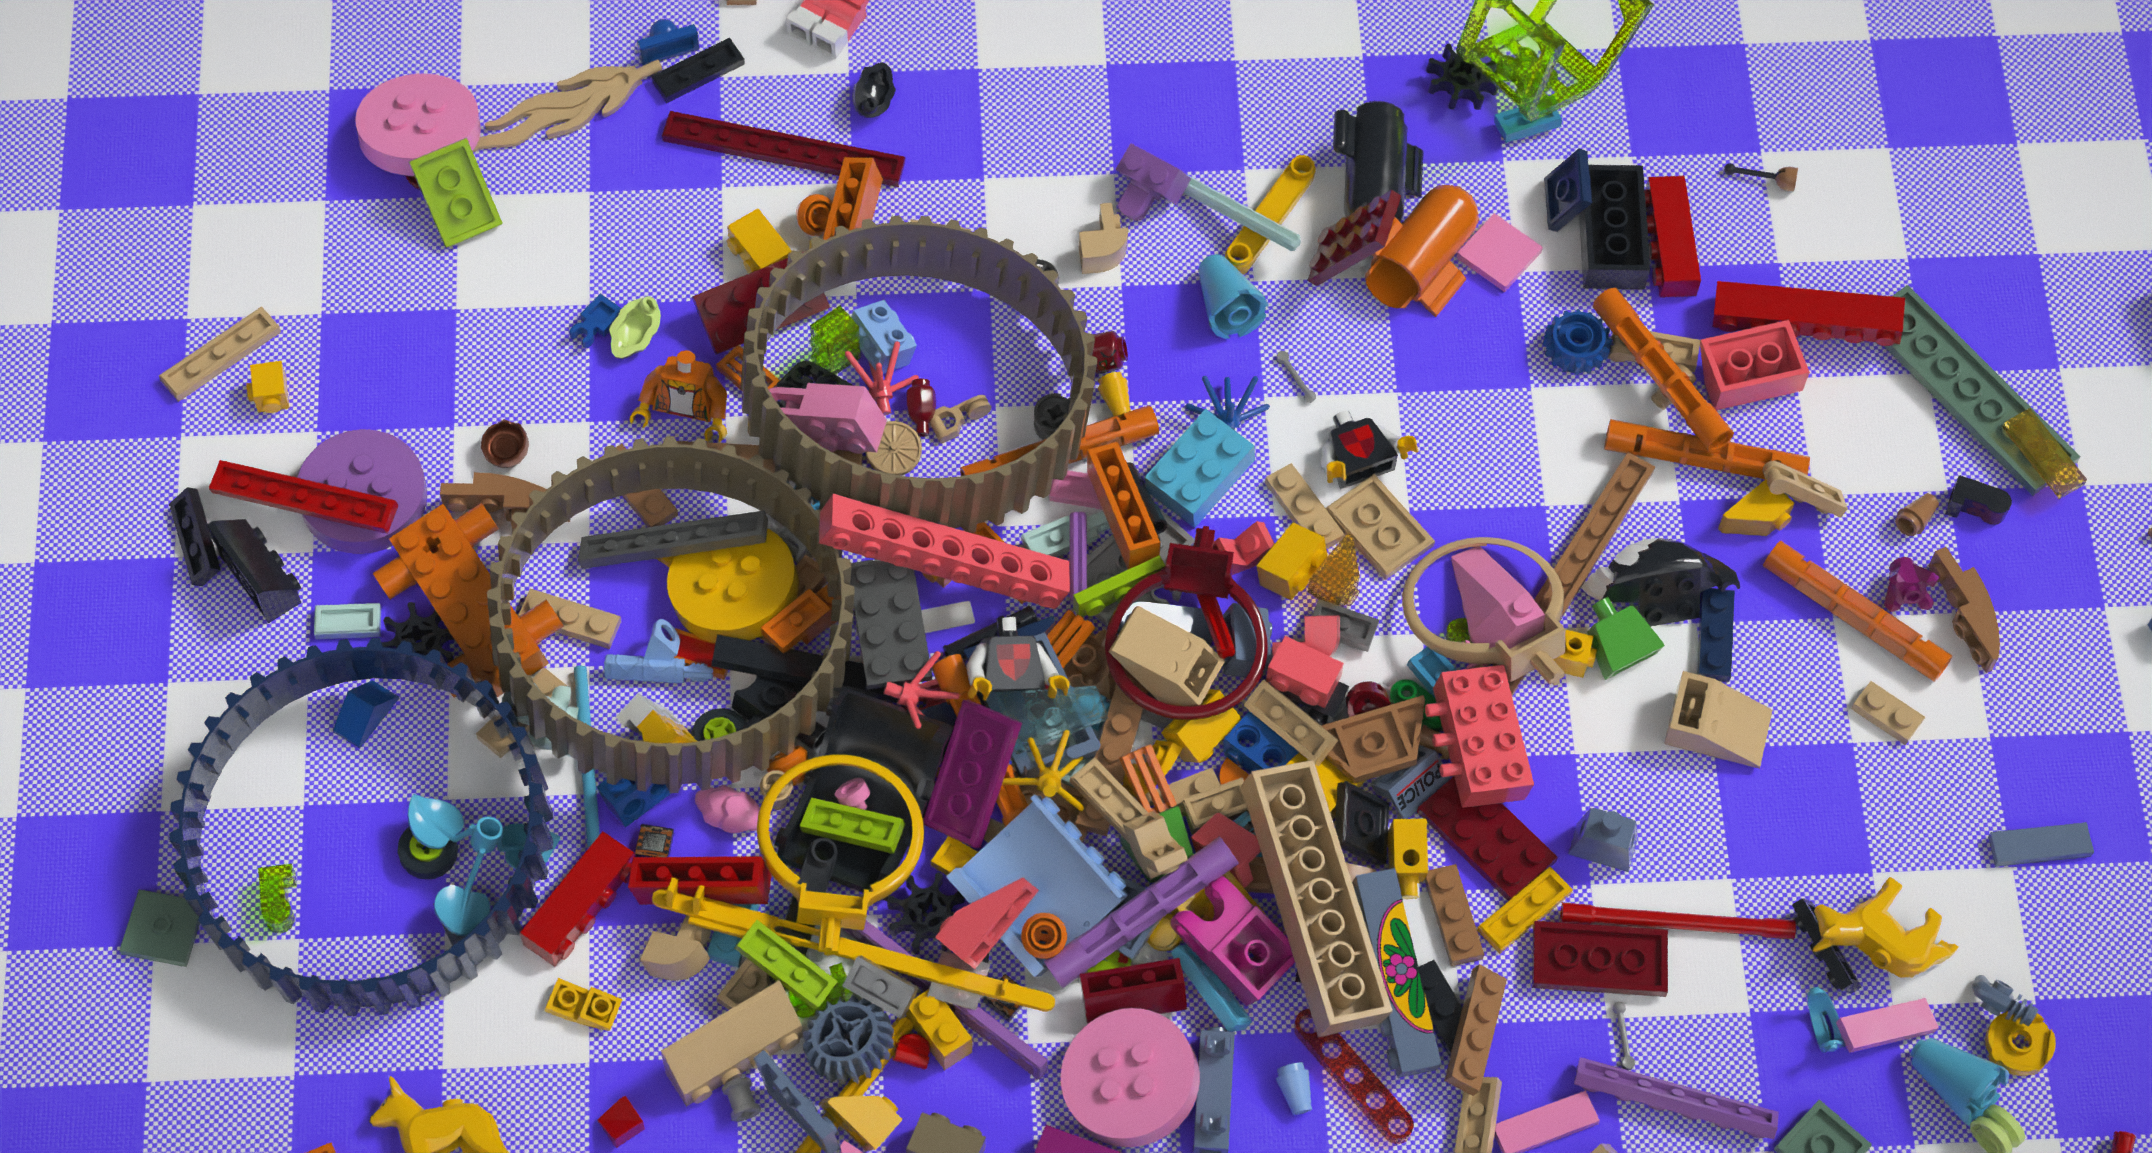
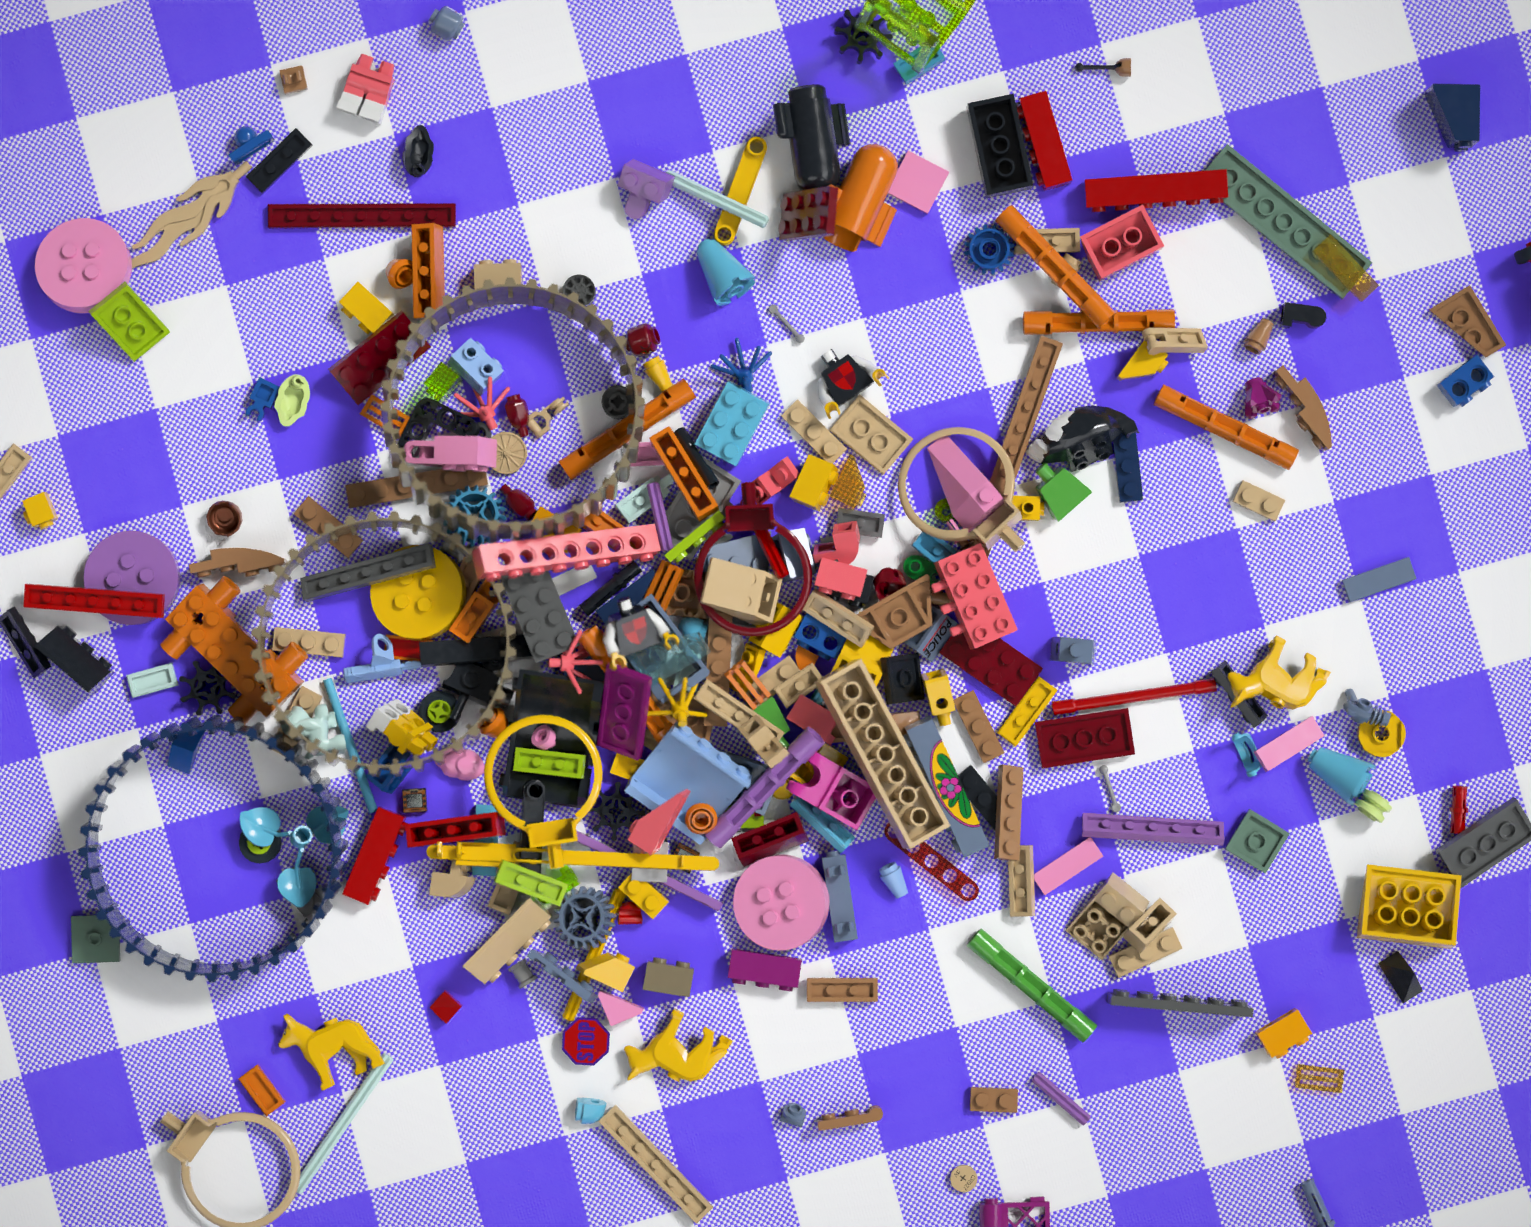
camera: 10 degrees left, 25 degrees up
clear neon green leg [258,863,297,933] -> none
yellow slope [544,978,623,1031] -> none
orange torso [630,350,727,443] -> none
tan cone [760,770,793,810] -> none
flat silver plate [842,955,919,1019] -> none
tan brick [1078,203,1128,274] -> none
dark blue tile [1544,148,1592,232] -> none
tan slope [1664,671,1773,769] -> none

